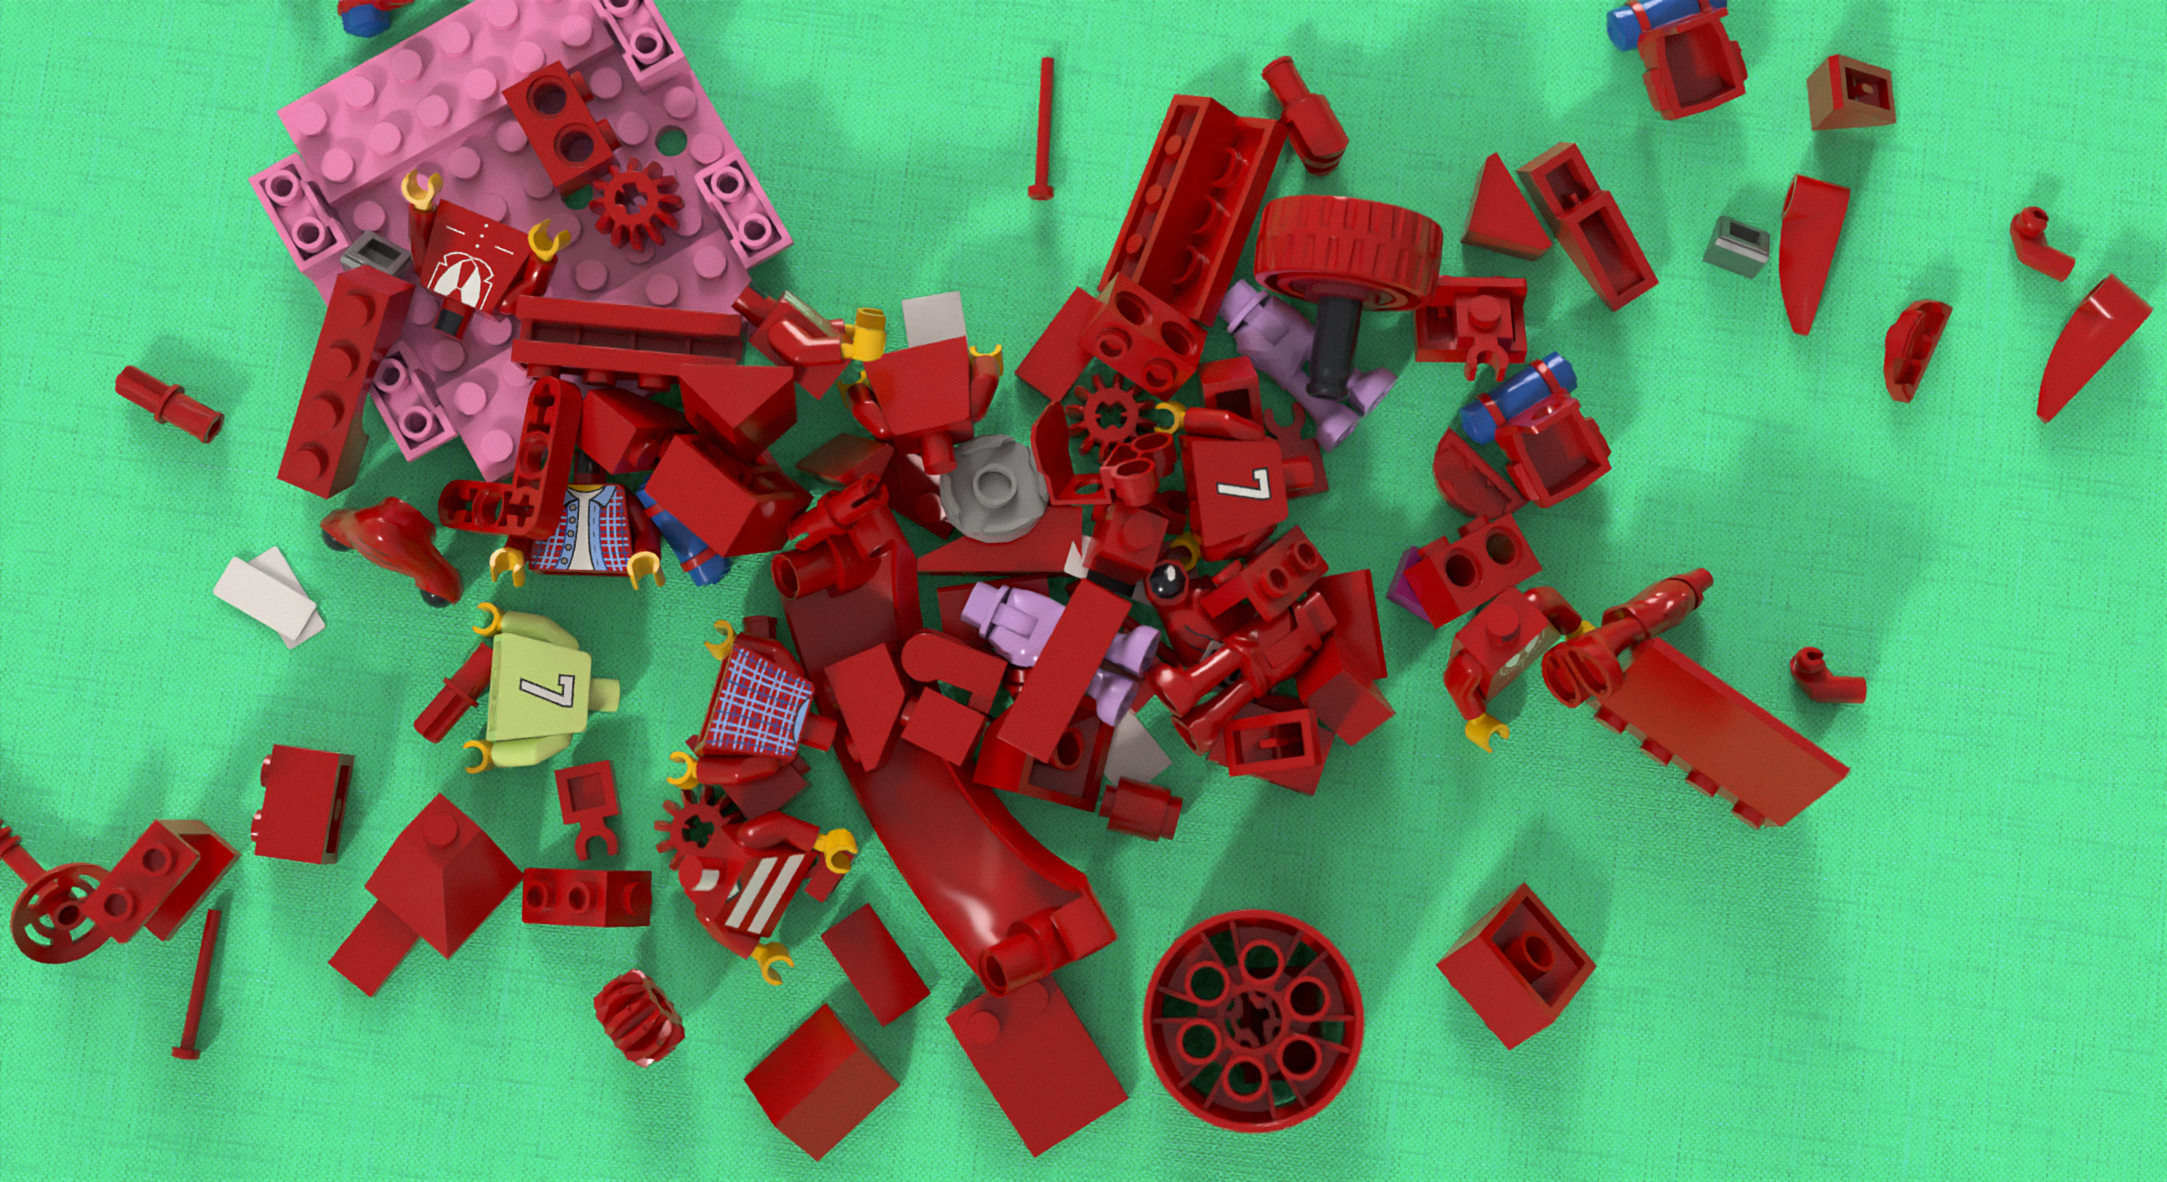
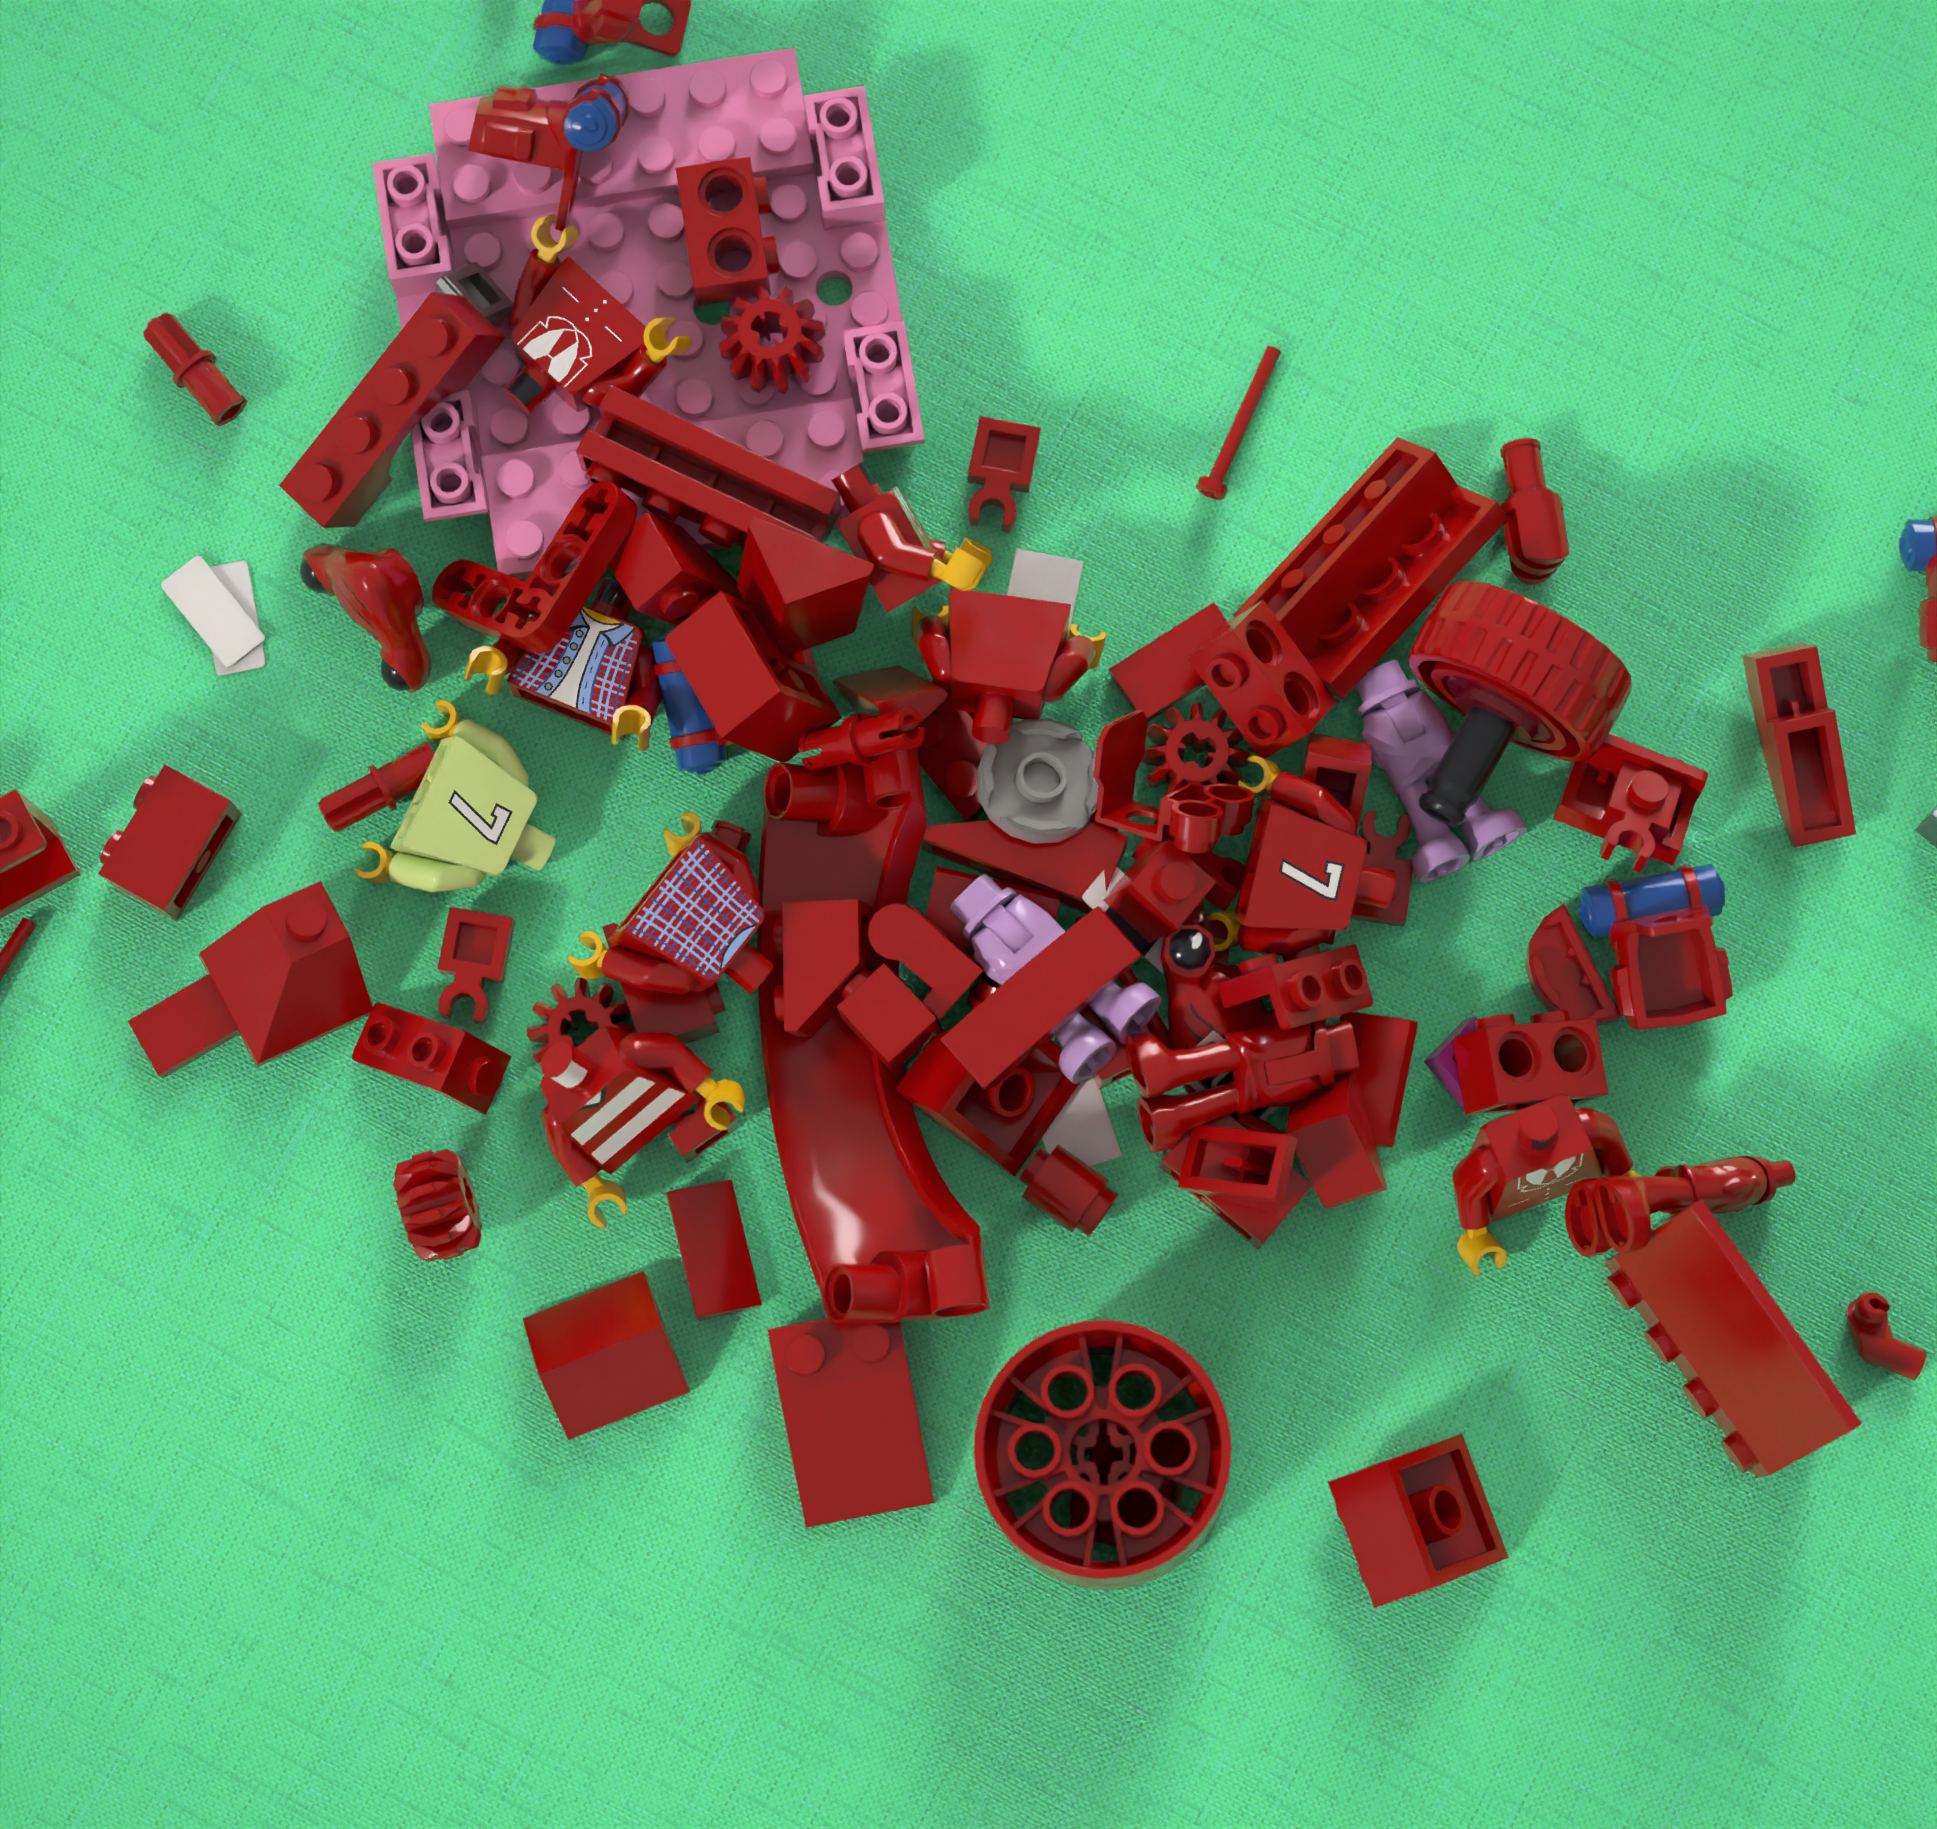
camera: 25 degrees right, 5 degrees down
red slope [1460,152,1553,262] -> none
none -> red piece [468,74,630,231]
none -> red plate [968,416,1041,533]

